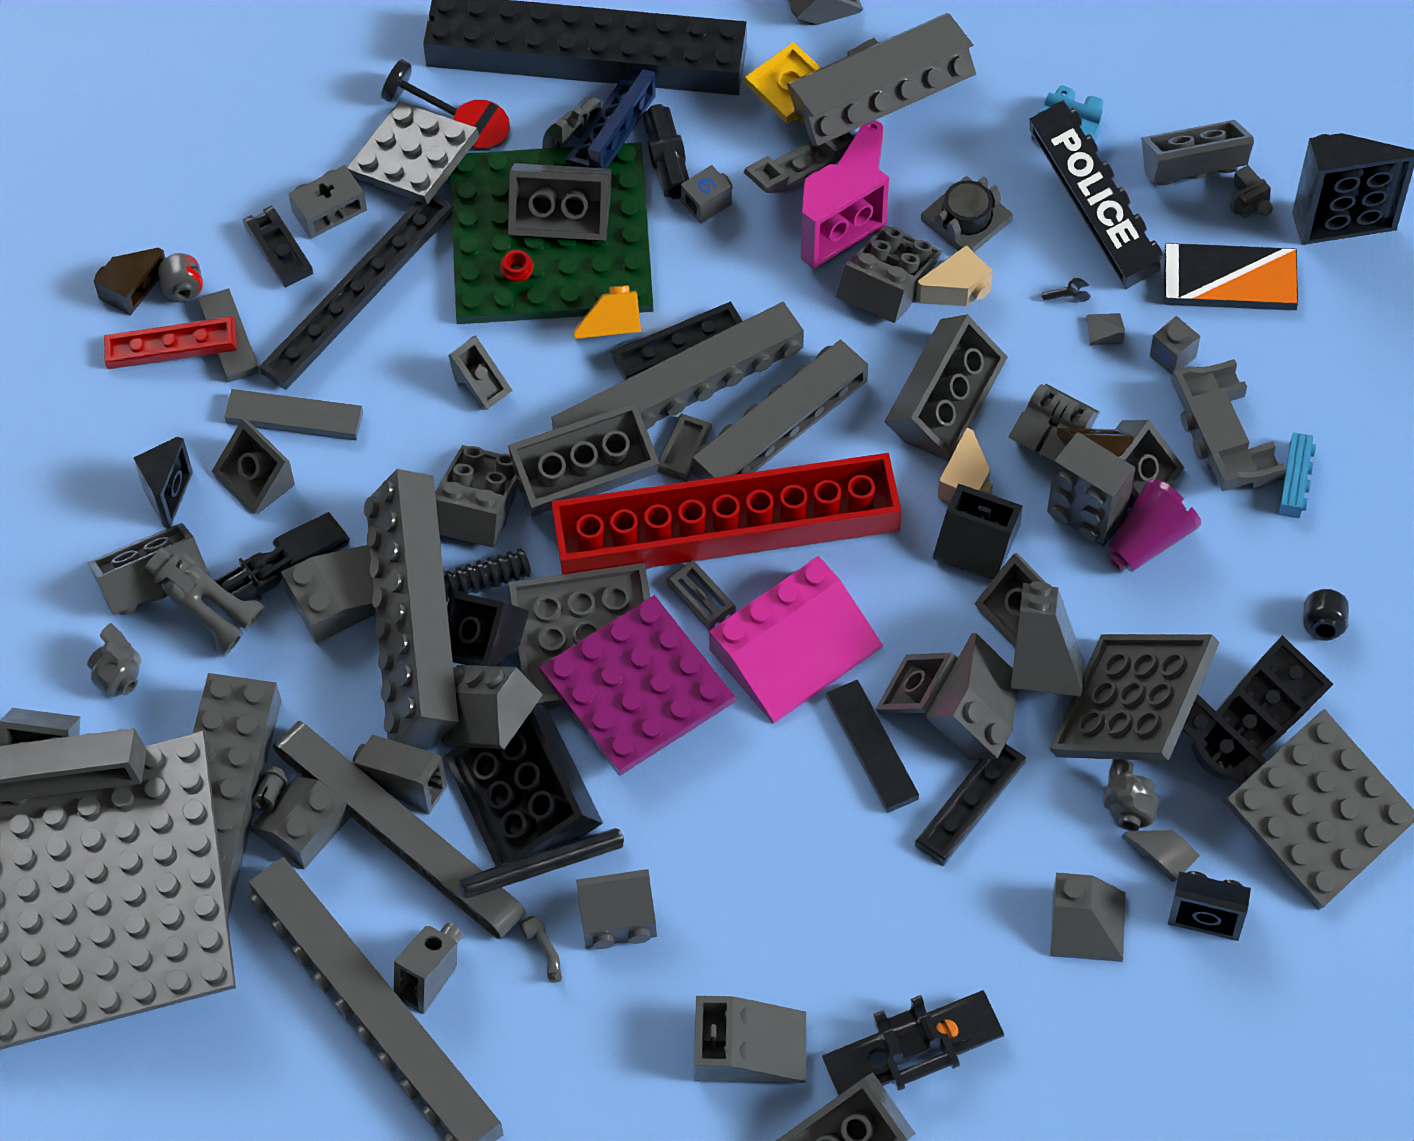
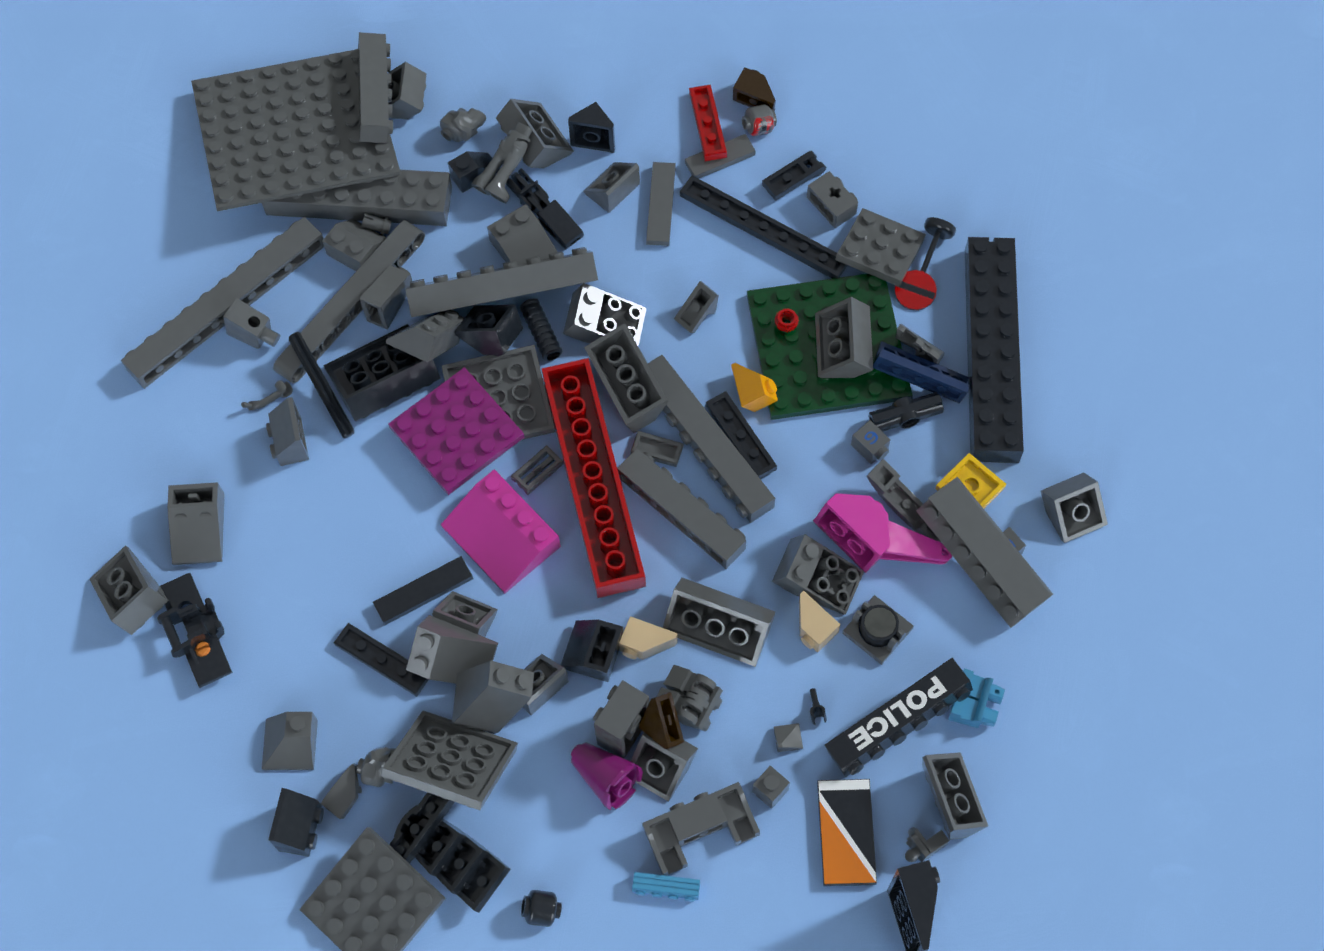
camera: 85 degrees right, 5 degrees up
none -> black slope [447,151,500,193]

